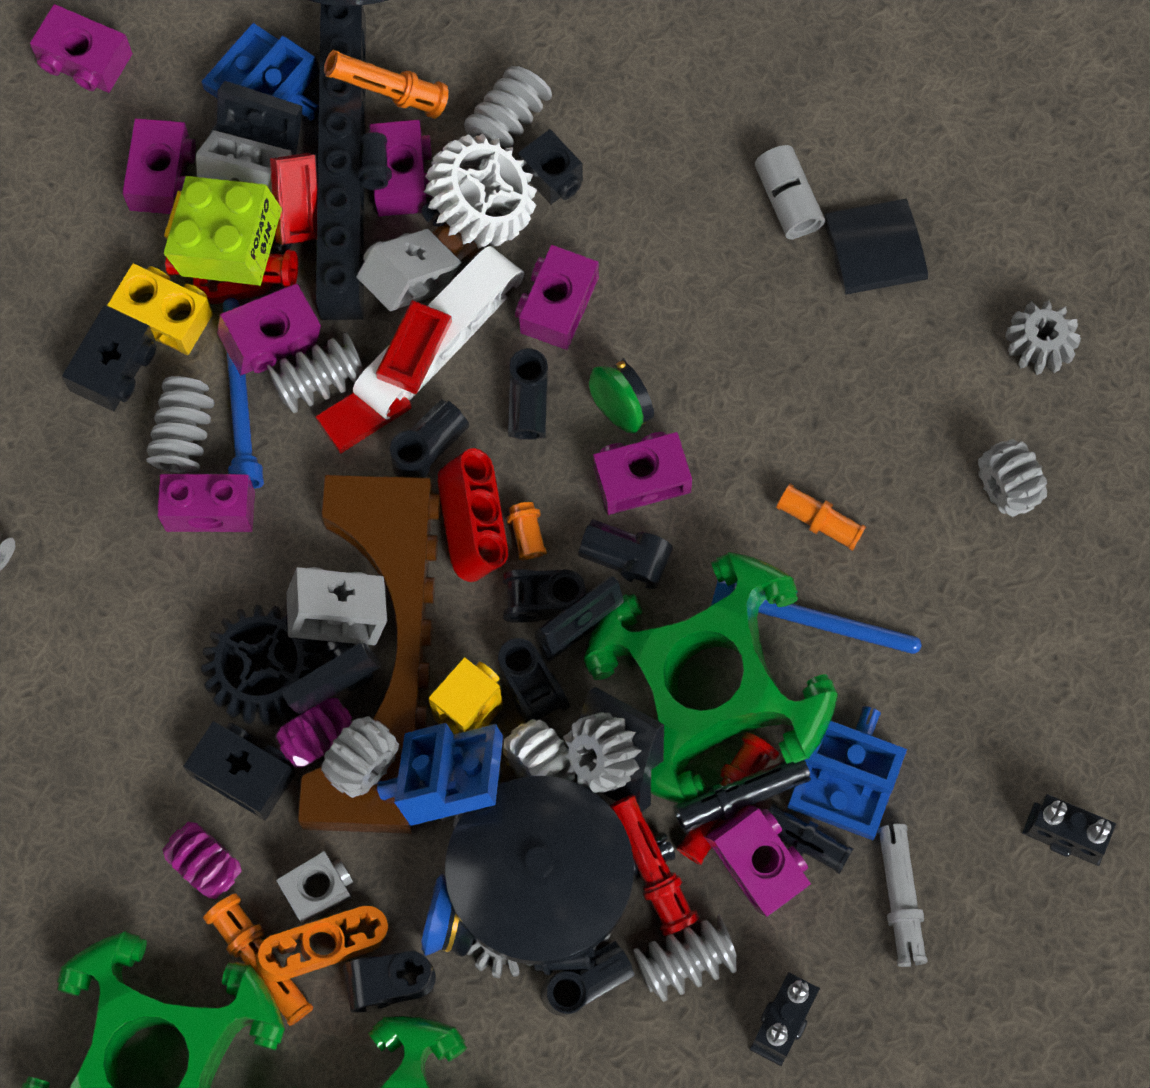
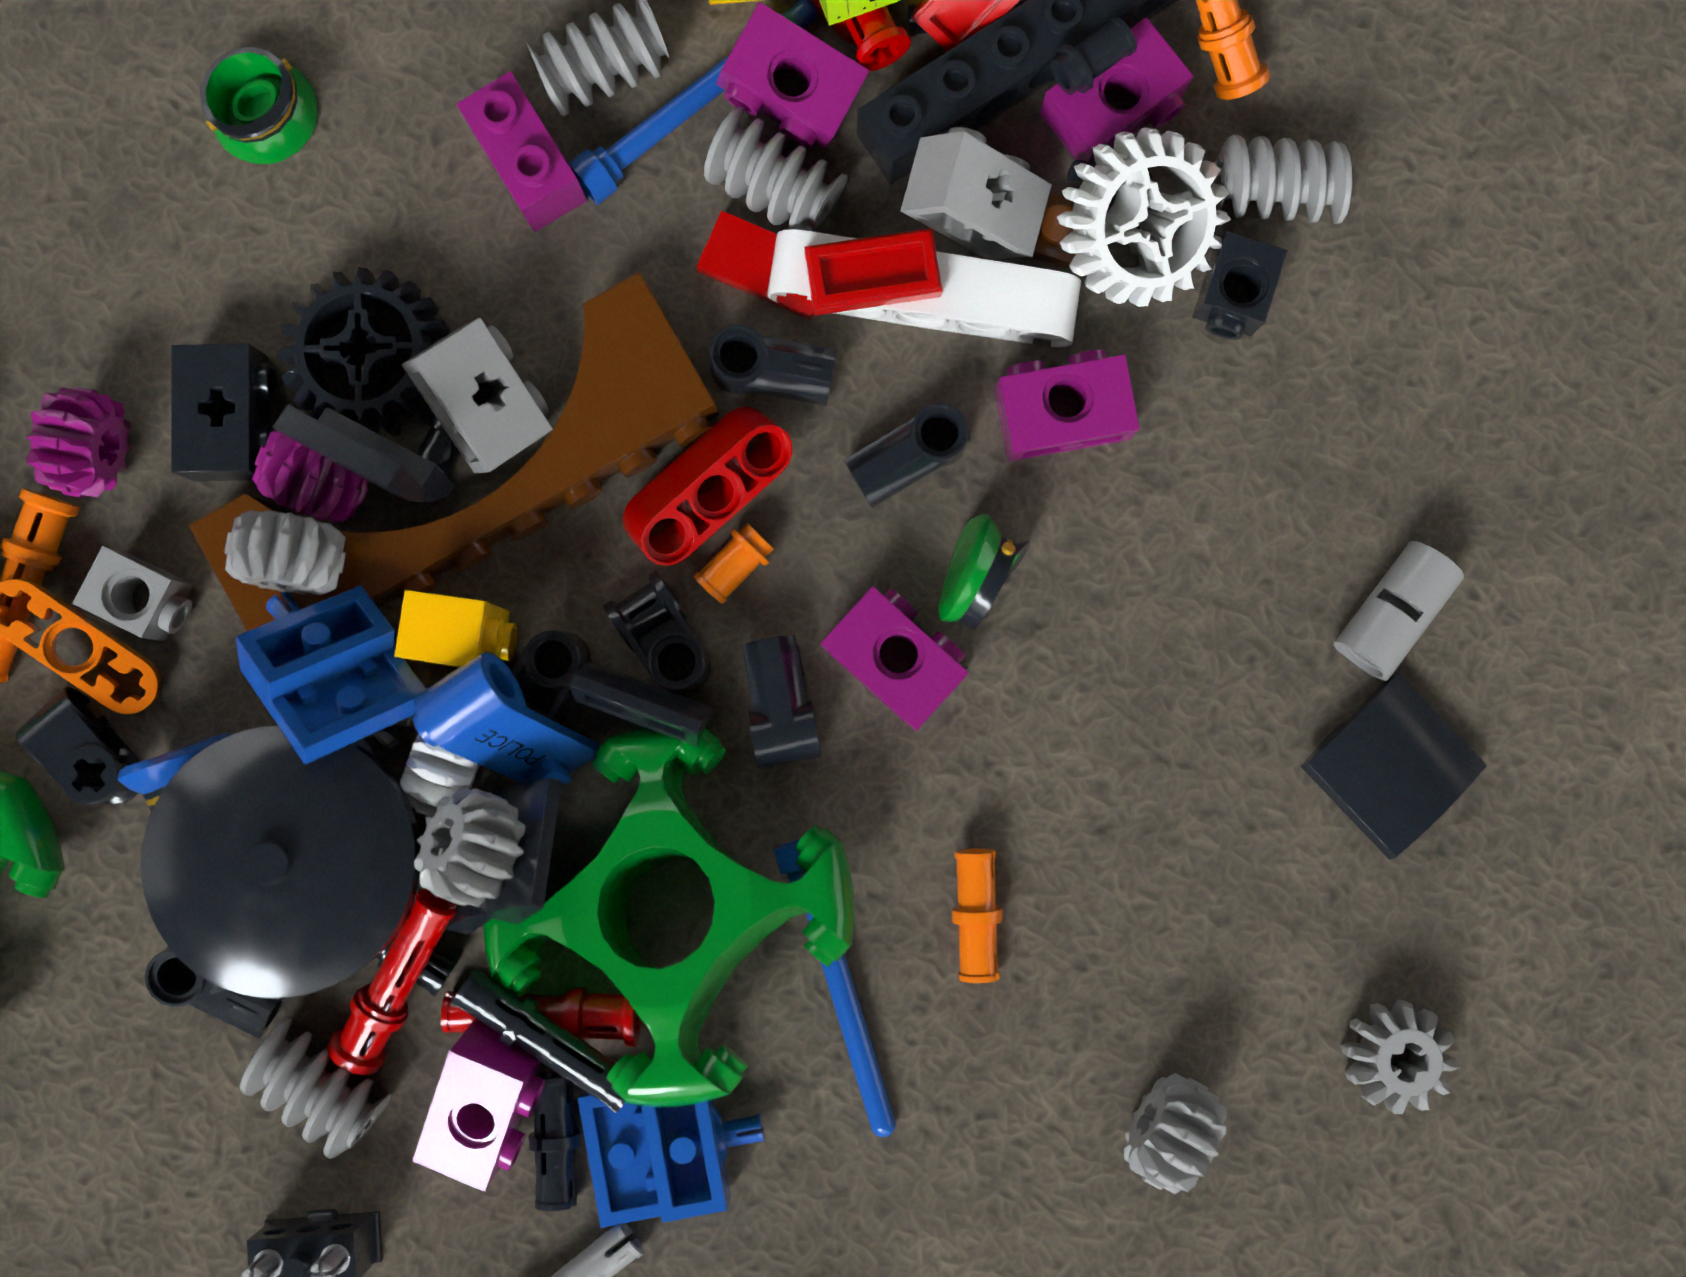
camera: 55 degrees right, 15 degrees up
none -> green piece [200,47,318,164]
none -> blue door [413,652,600,785]

